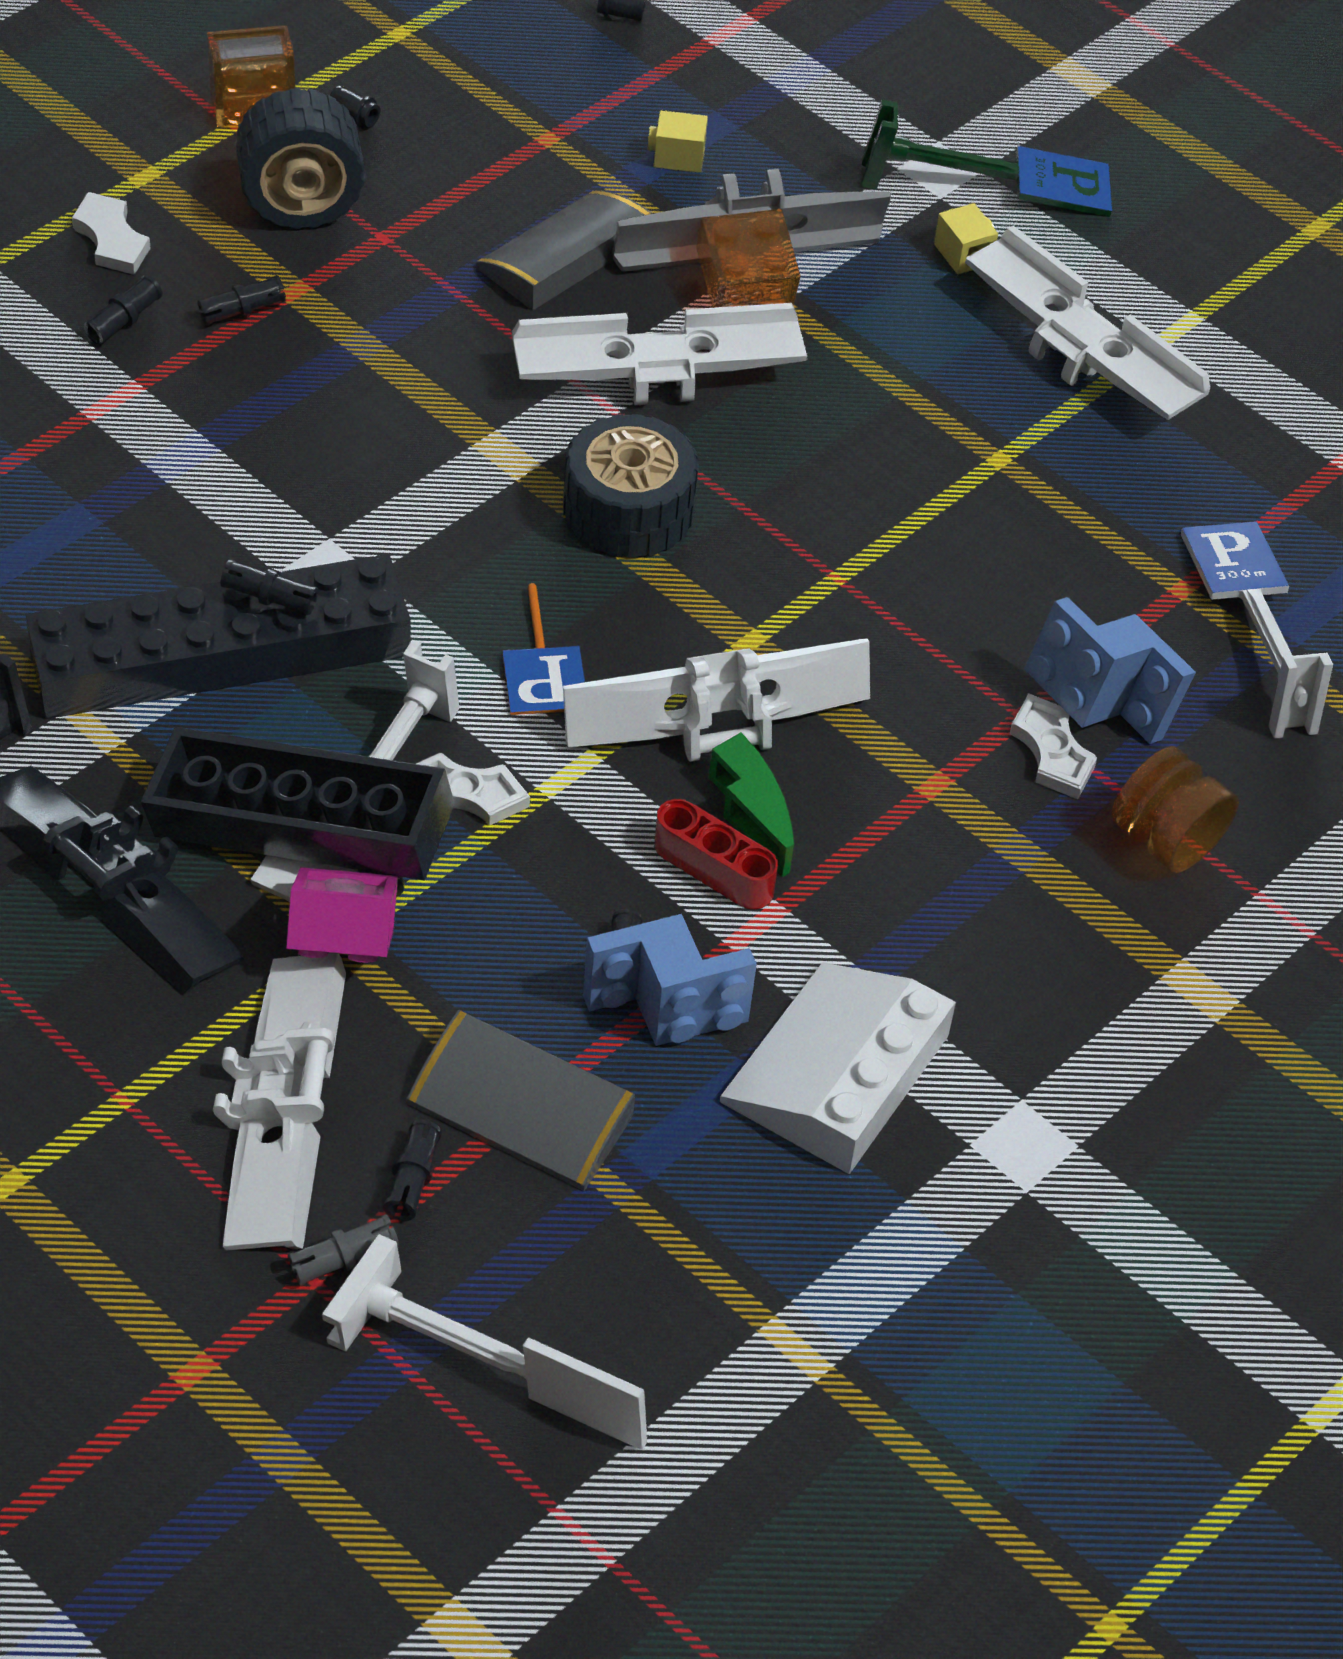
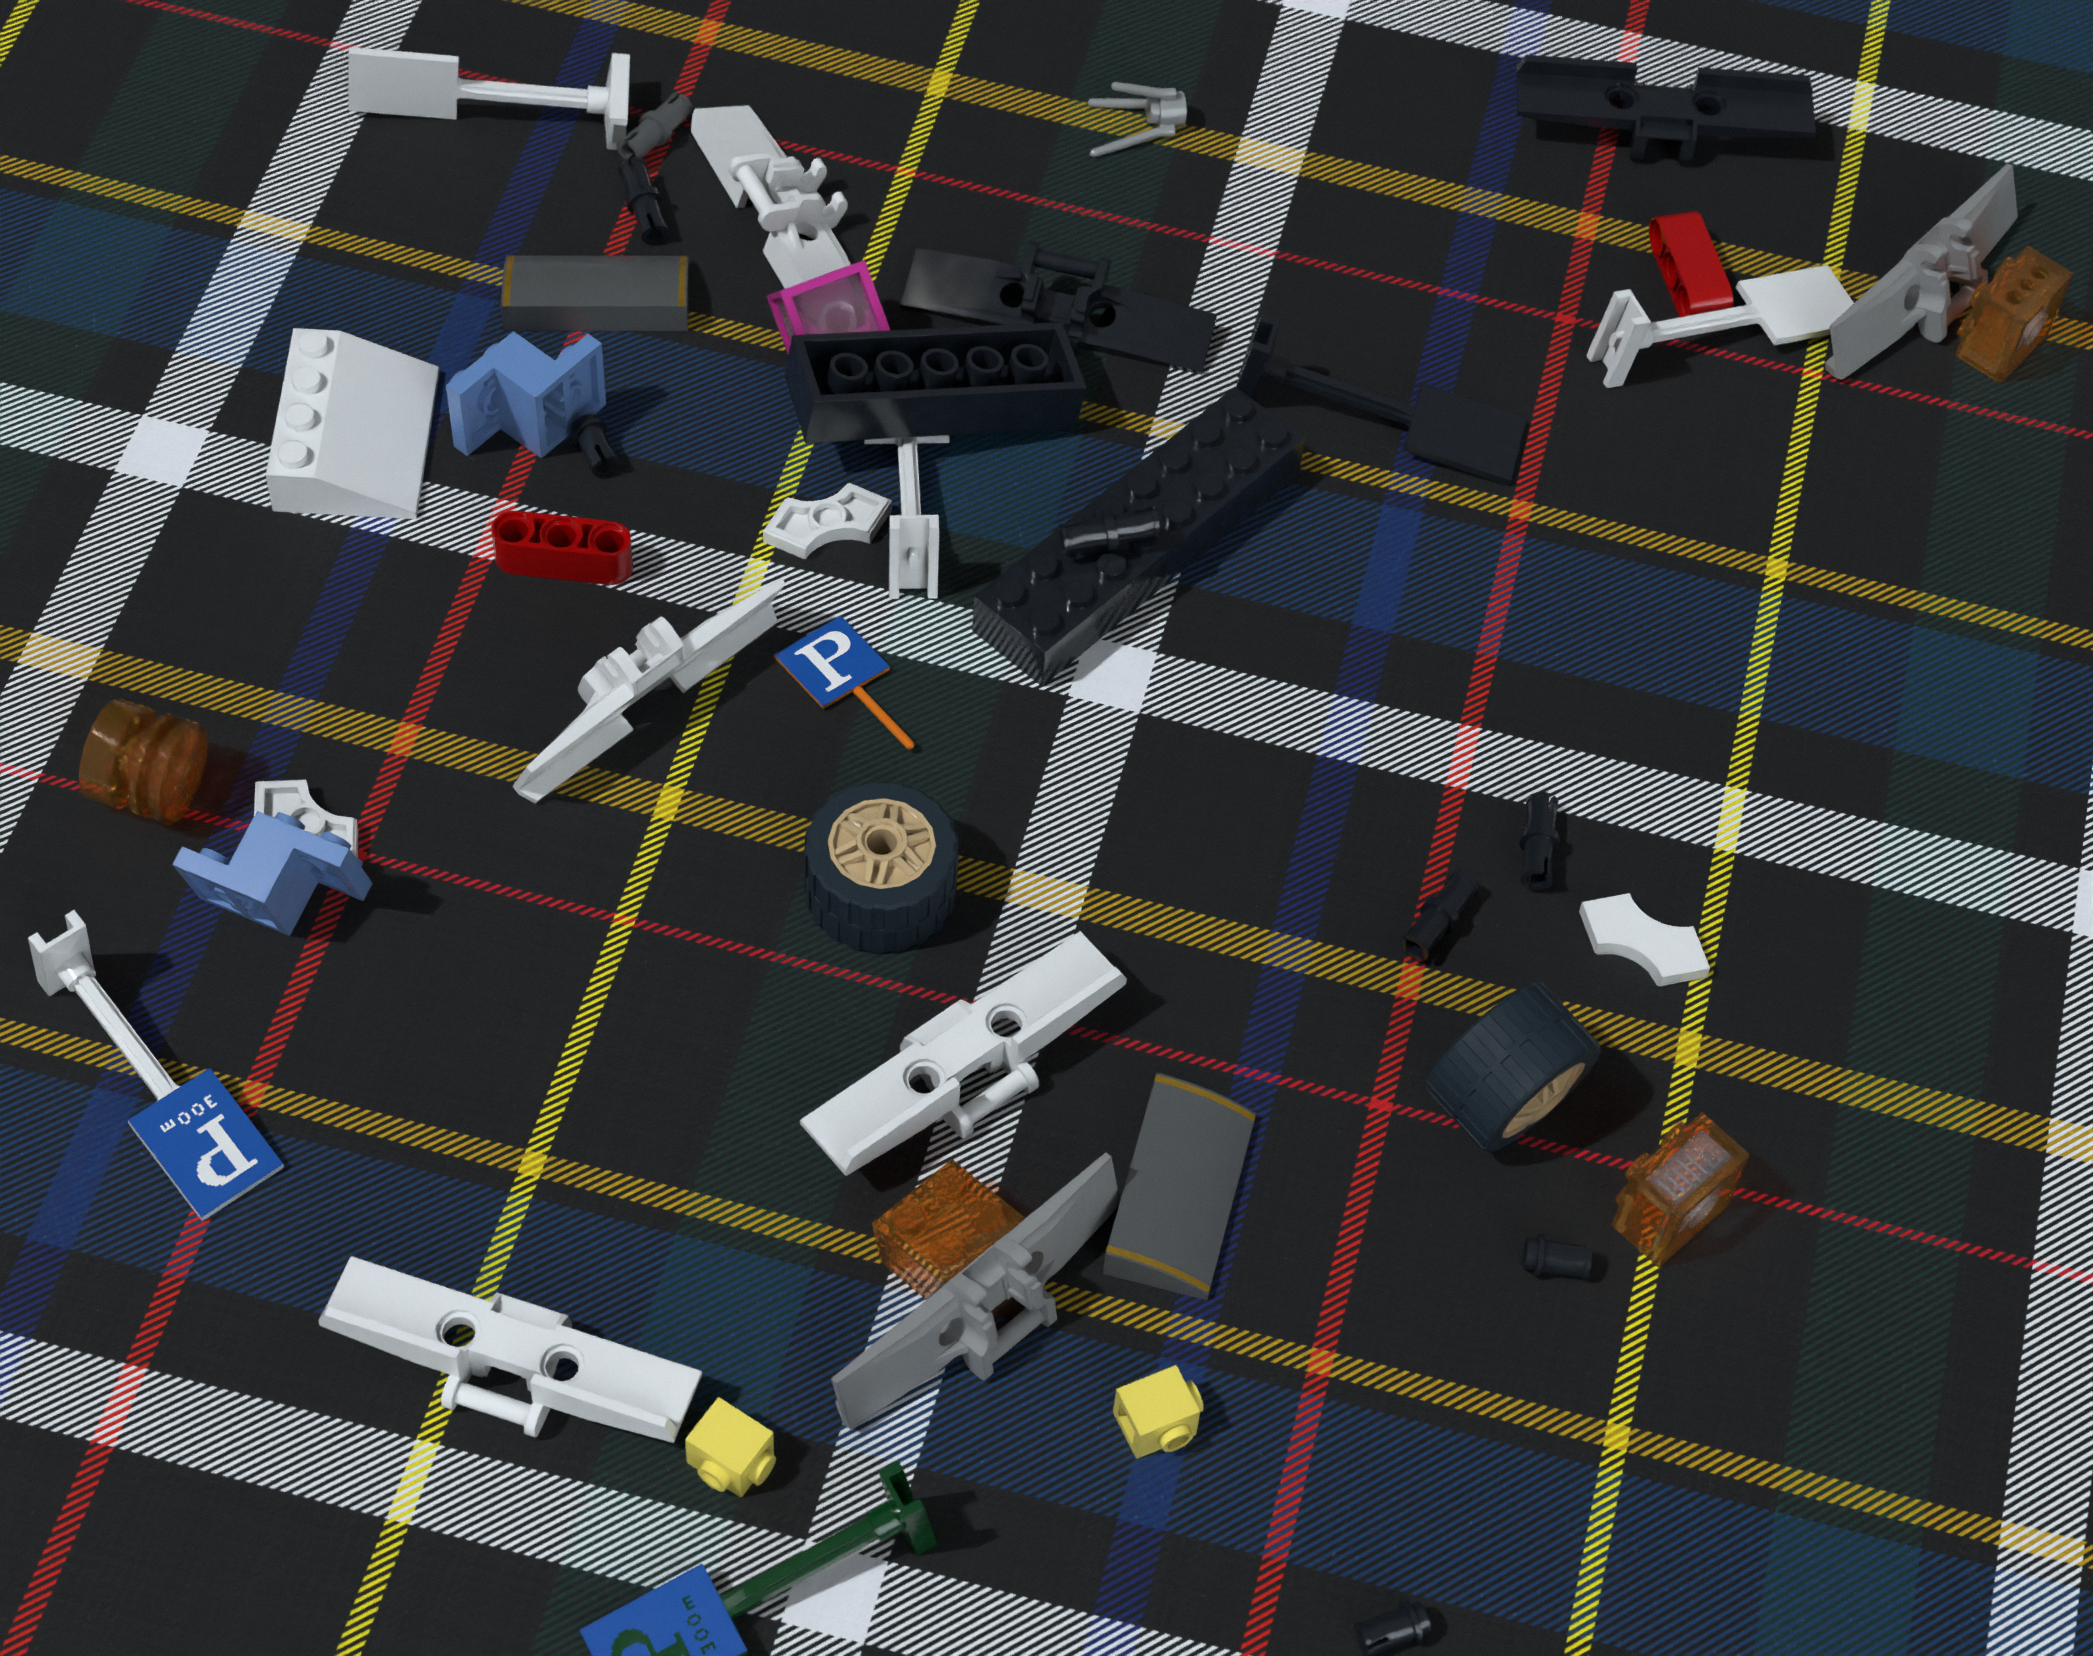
camera: 150 degrees right, 5 degrees up
green slope [709,732,794,878] -> none

